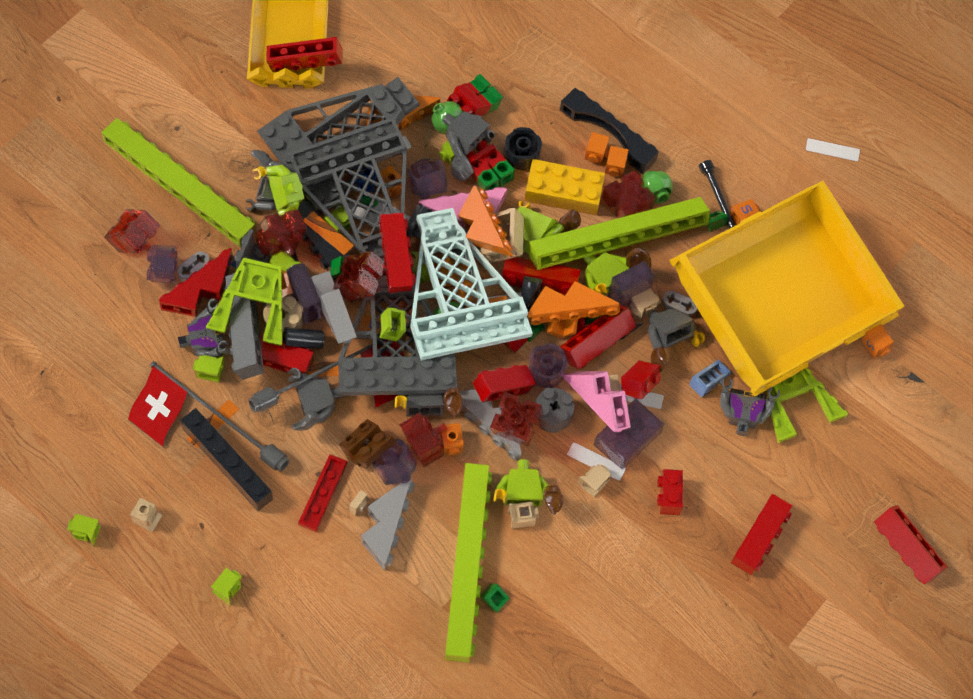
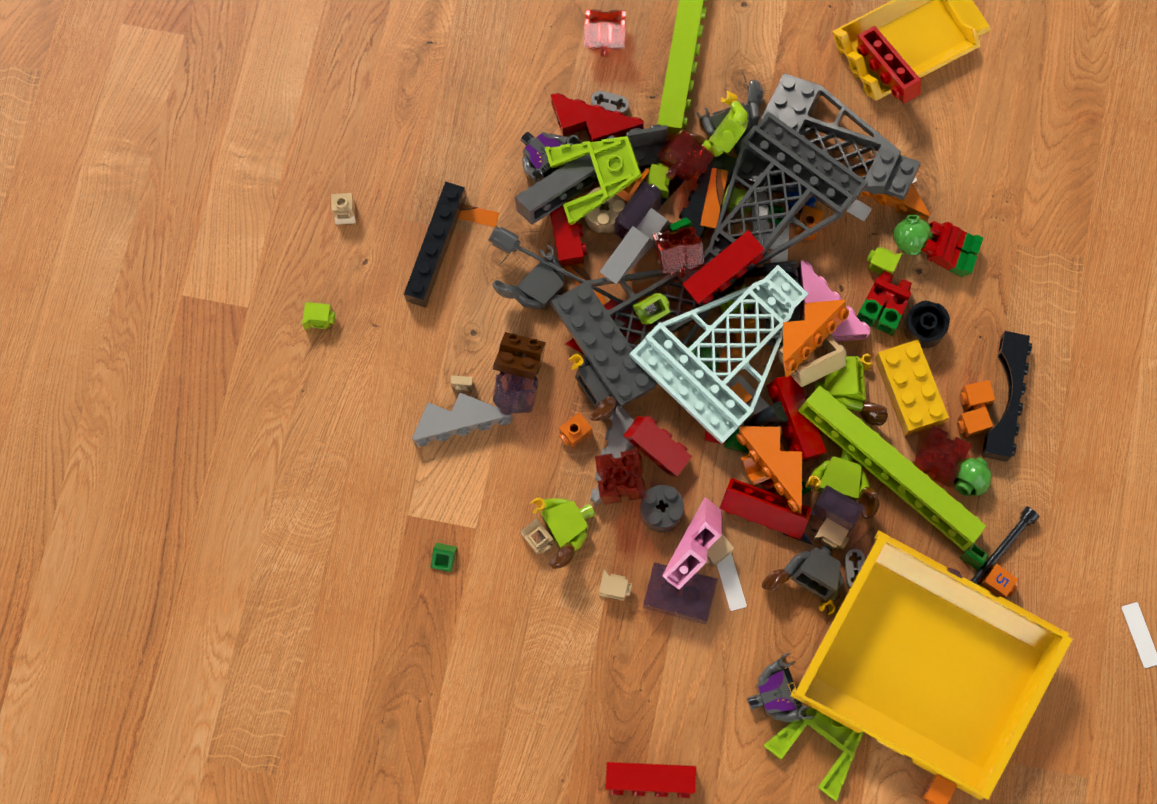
camera: 70 degrees right, 10 degrees up
lime window [67,514,101,547] -> none
flag [128,361,290,472] -> none
brick [147,244,178,284] -> none
lime window [193,355,225,383] -> none
black brick [282,327,325,349] -> none
red tile [298,454,348,532] -> none
clear red brick [399,412,447,467] -> none
brick [407,158,448,199] -> none
dark grey torso [442,112,495,181] -> none
lime brick [445,463,492,663] -> none
brick [528,343,567,388] -> none
white sticker [567,443,626,480] -> none
red brick [621,360,661,399] -> none
red brick [657,469,683,515] -> none
medium blue slope [689,359,732,397] -> none

